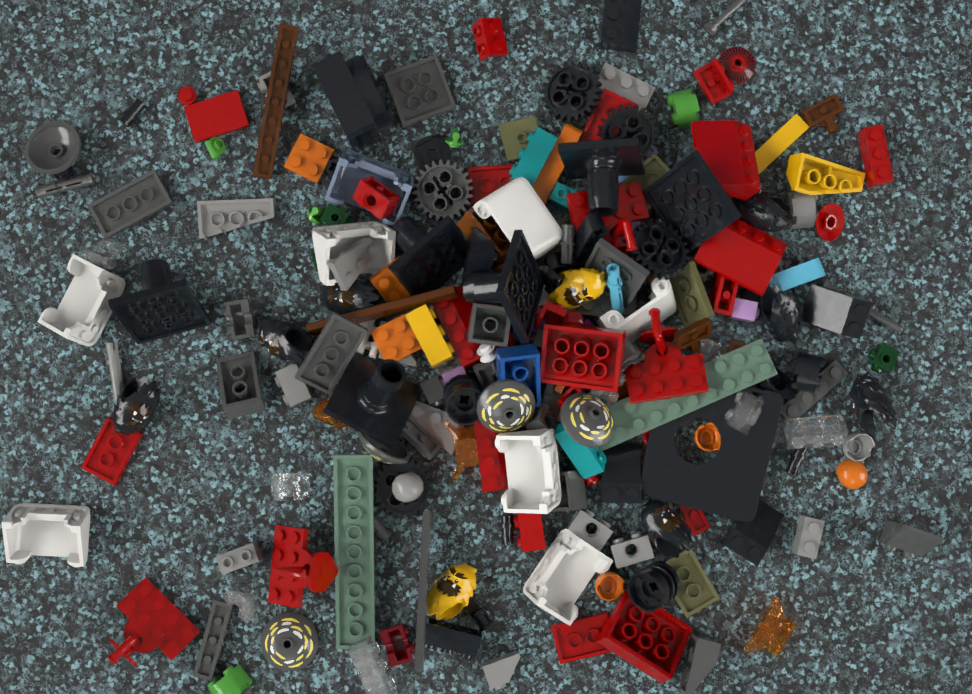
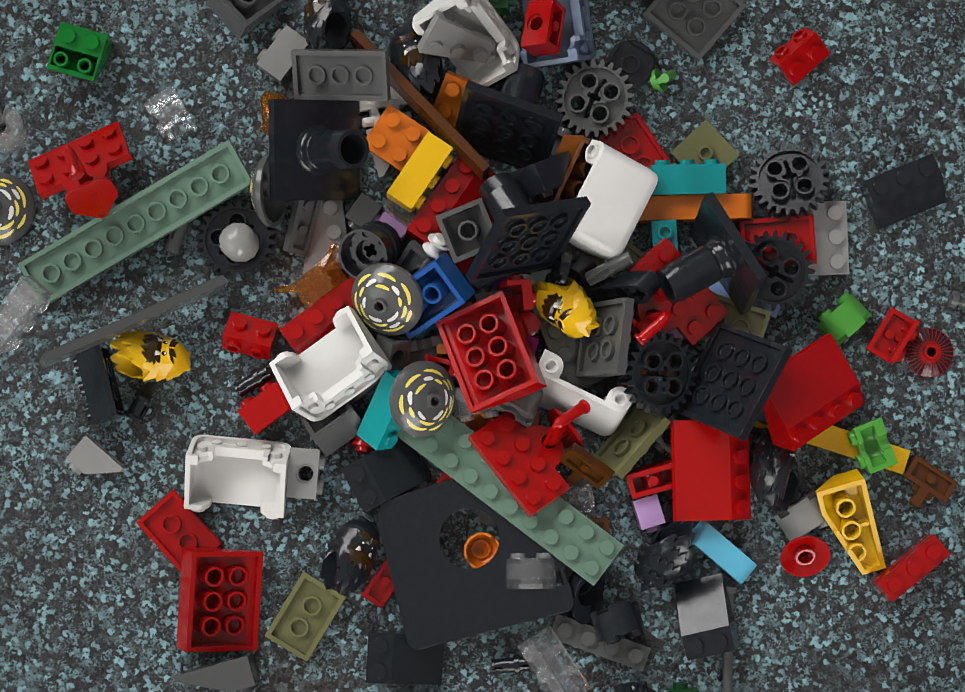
camera: 55 degrees right, 0 degrees up
light grey brick [216,541,263,575] -> none
dark red cylinder [379,623,415,667] -> none
orange hair [595,571,625,601] -> none
medium azure pin [606,263,624,314] -> none
light grey brick [609,532,654,569] -> none
black wheel [627,561,680,612] -> none
none -> green slope [46,21,113,82]
none -> red bracket [222,311,279,360]
none -> bright green cylinder [847,417,898,474]

